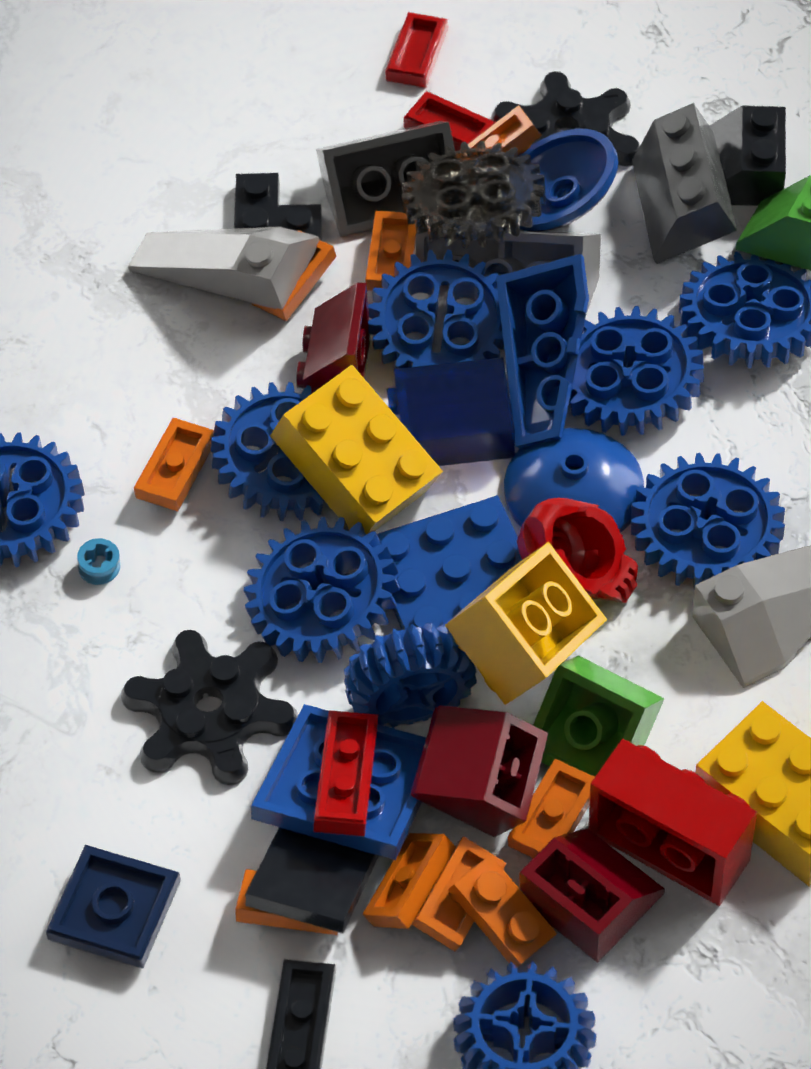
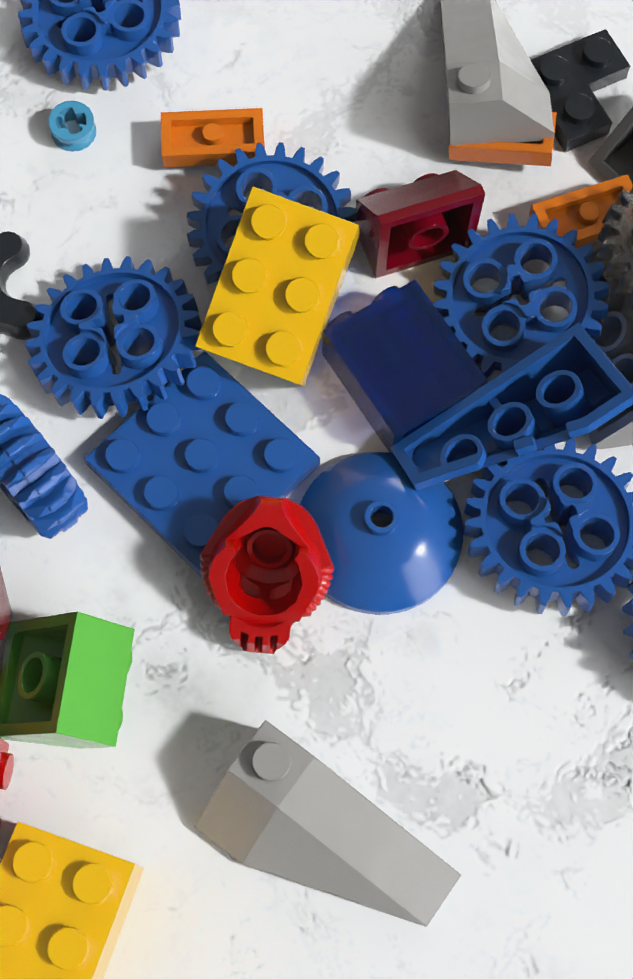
camera: 60 degrees right, 15 degrees up
yellow brick [445,542,607,705] -> none
blue gear [631,453,785,590] -> none

